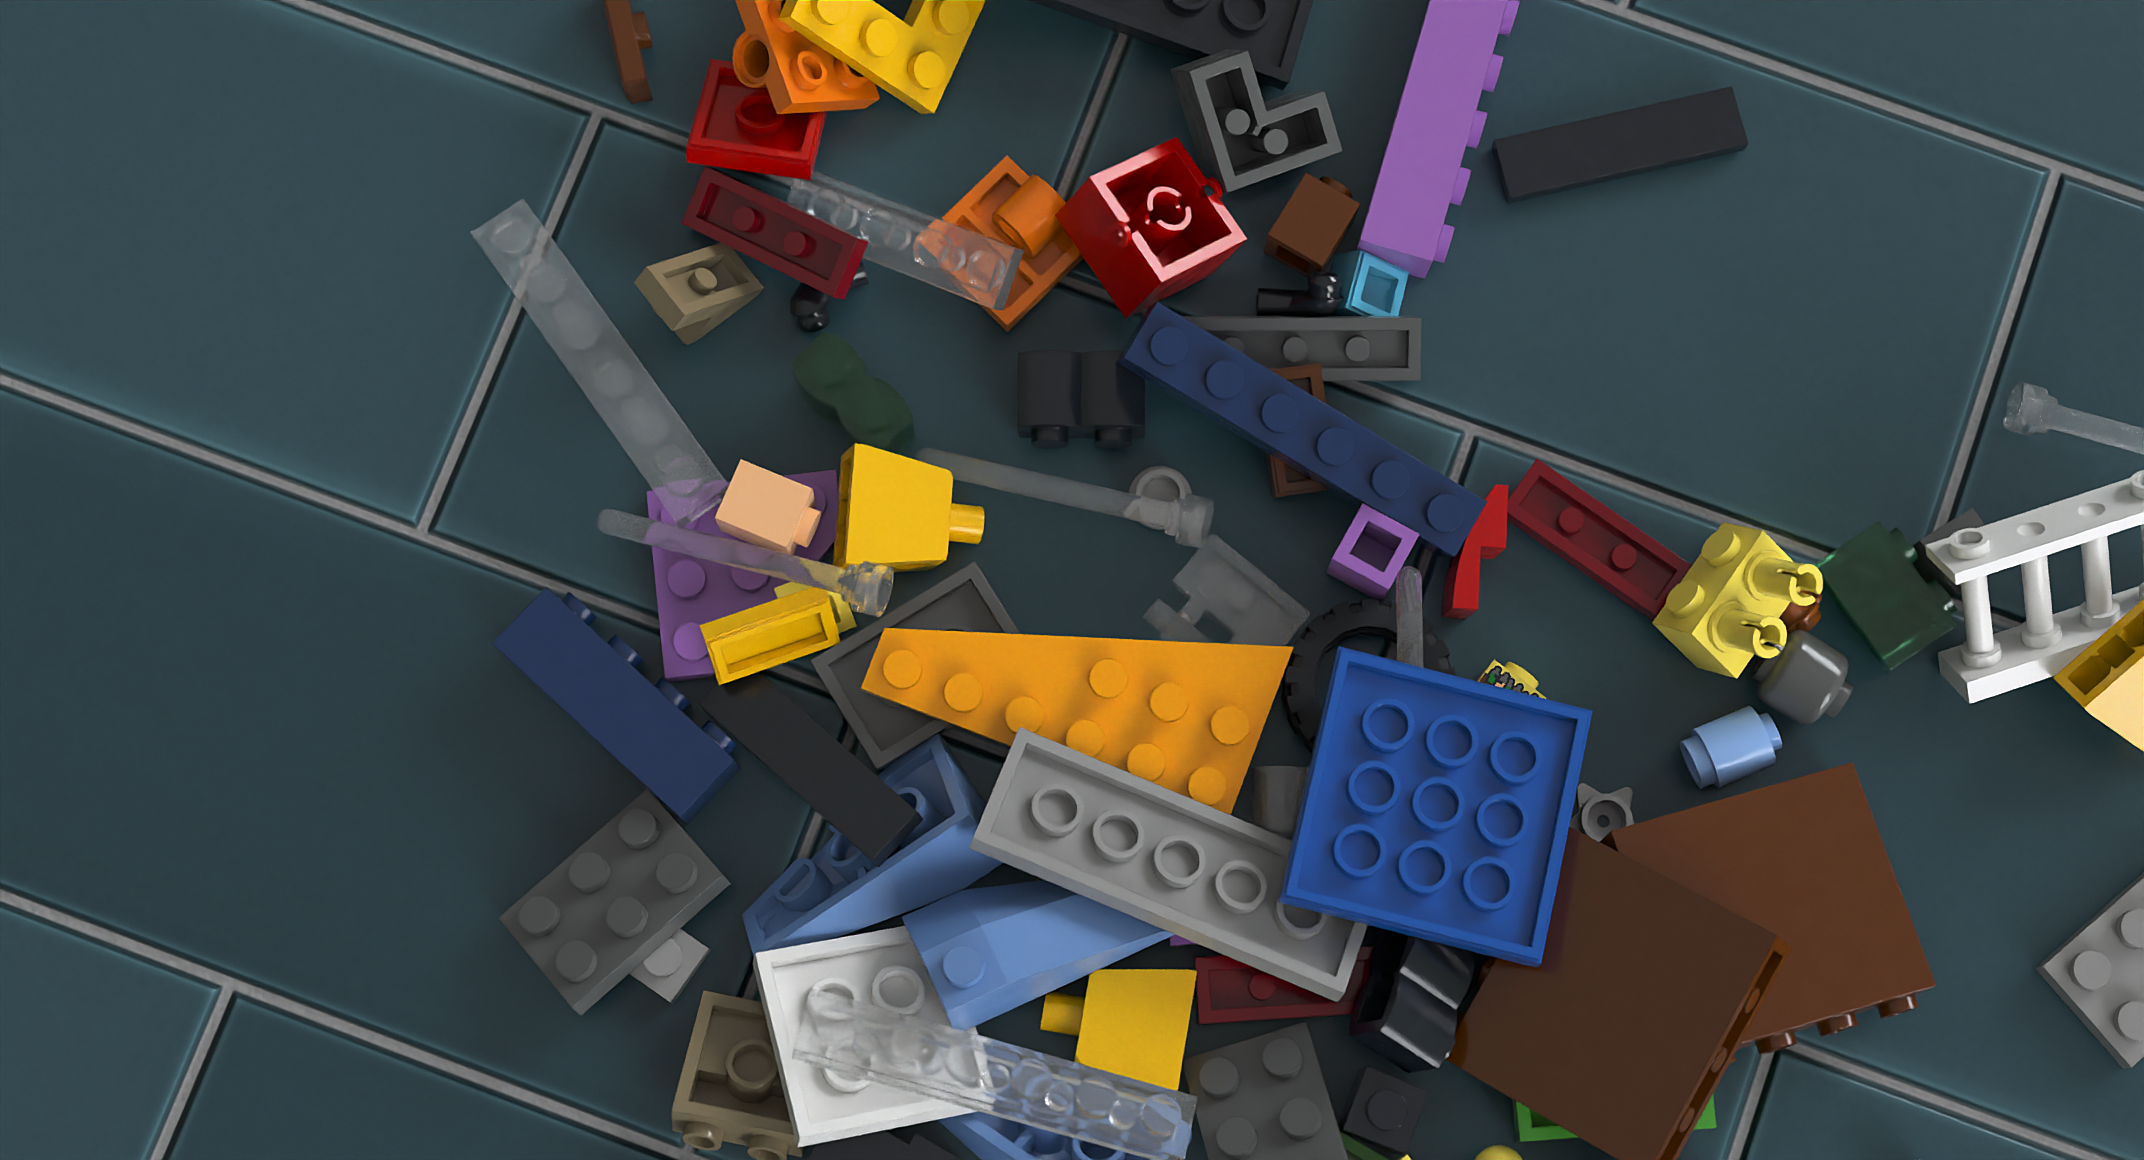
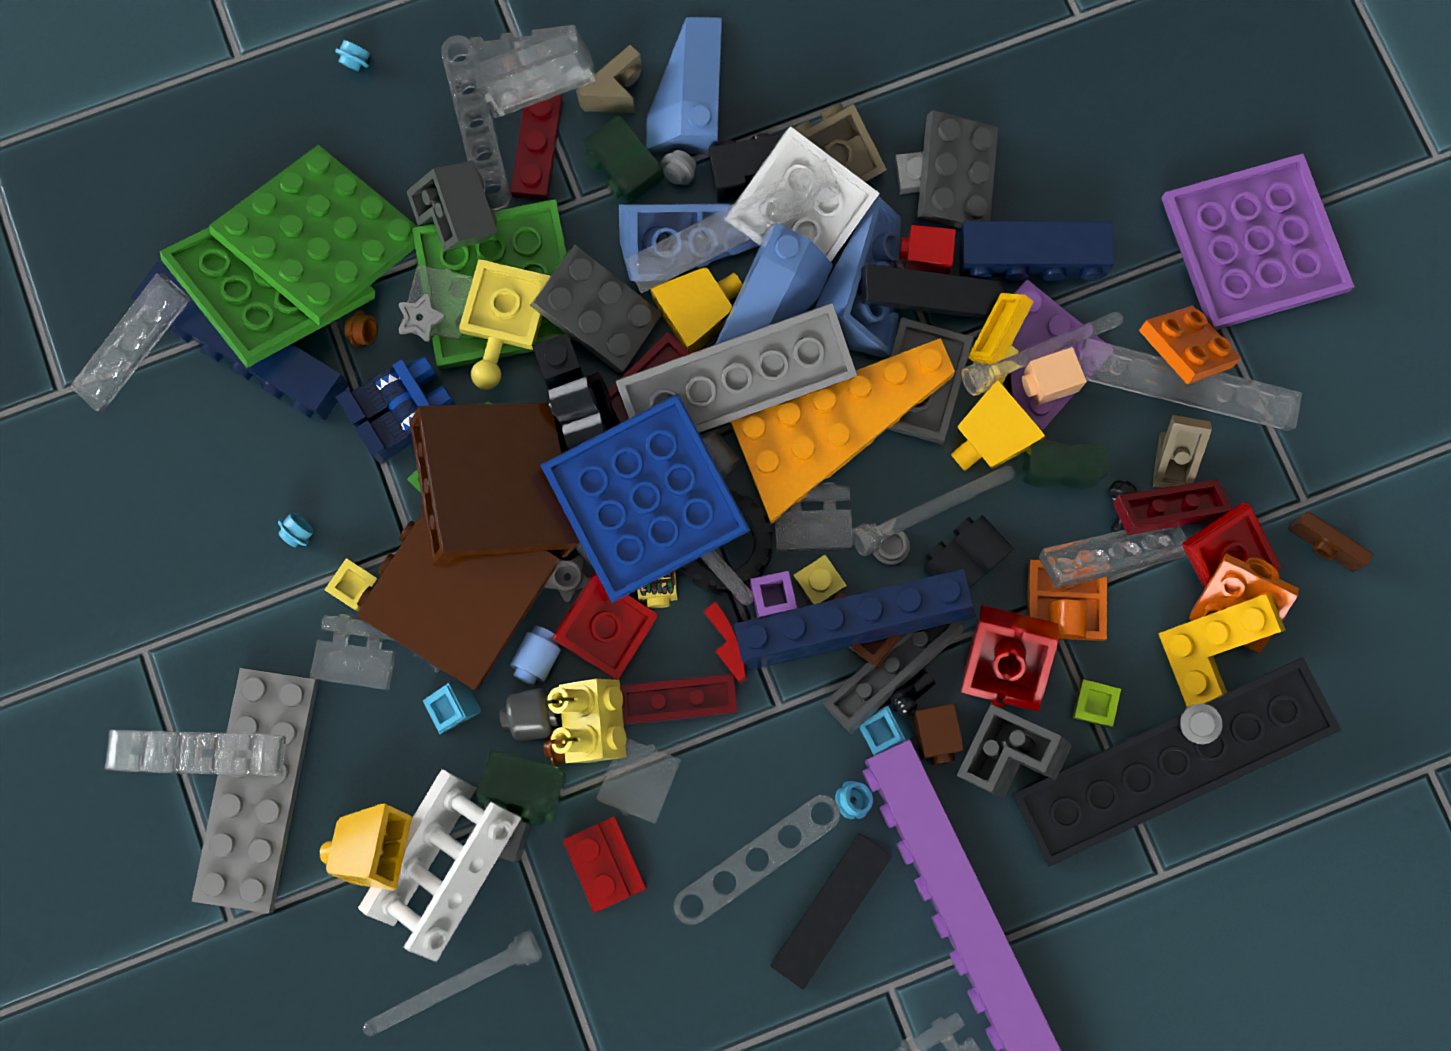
camera: 145 degrees right, 0 degrees up
none -> clear plate [310,614,396,691]
none -> light yellow plate [324,558,379,612]
none -> medium azure slope [423,680,481,734]
none -> red plate [551,573,658,680]
none -> red plate [562,816,647,913]
none -> clear piece [596,738,681,824]
none -> clear beam [674,796,840,925]
none -> light yellow plate [793,555,847,605]
none -> medium azure plate [835,781,873,819]
none -> red brick [899,225,956,274]
none -> lime plate [1072,679,1121,728]
none -> orange plate [1139,305,1241,385]
none -> medium lavender plate [1161,153,1354,330]

